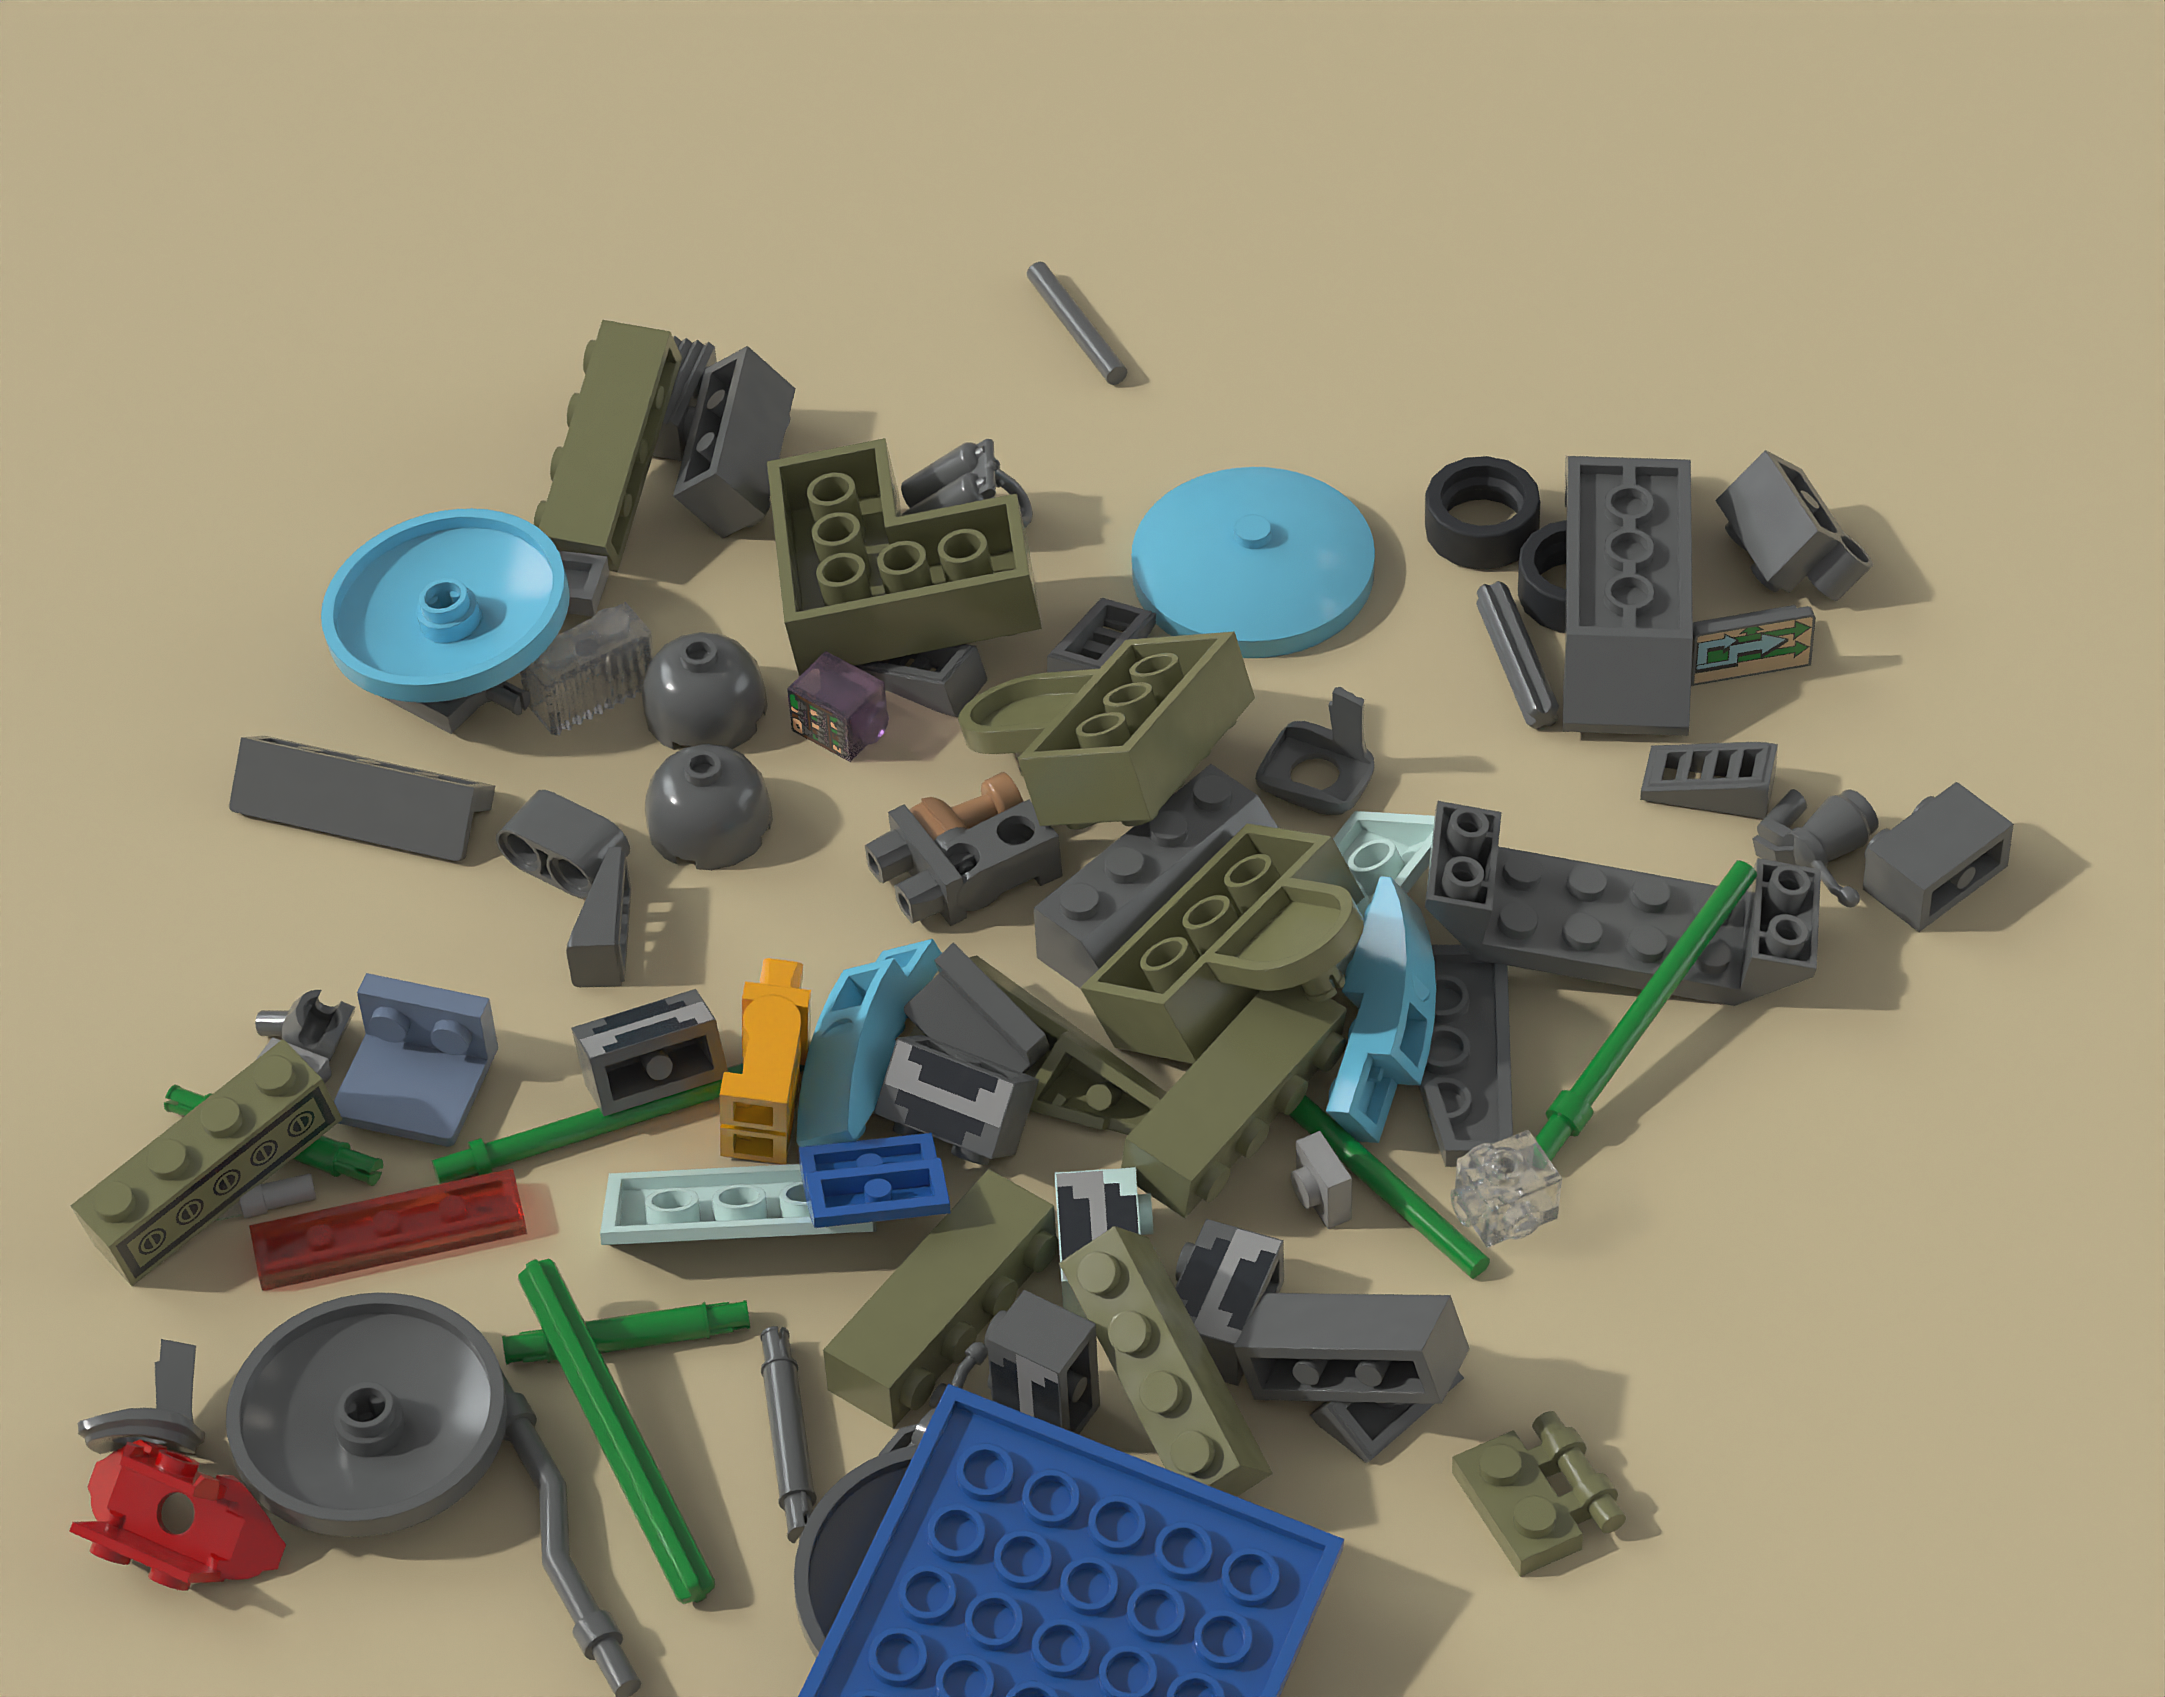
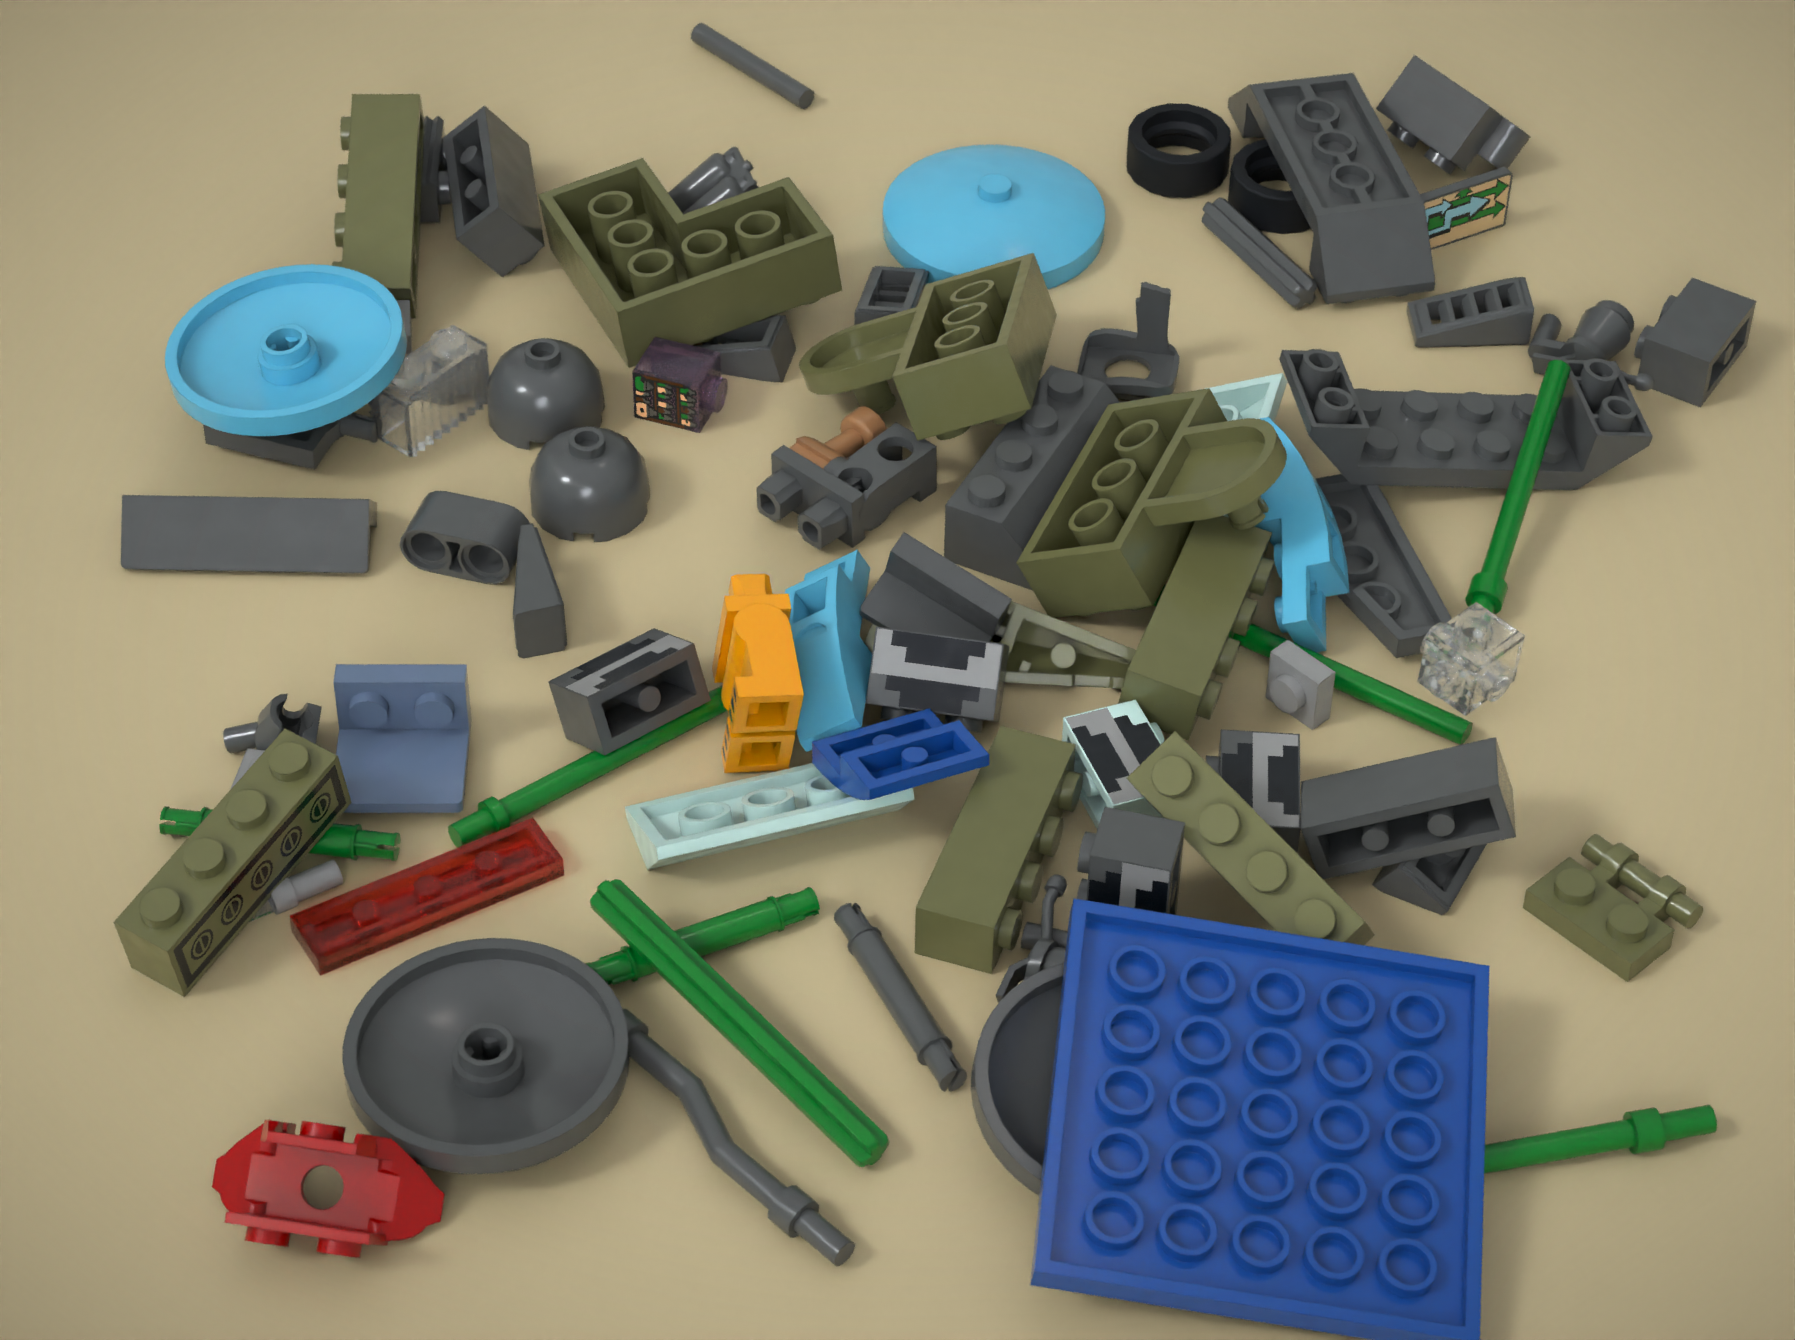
camera: 20 degrees left, 5 degrees down
dark grey piece [77,1339,205,1454] -> none

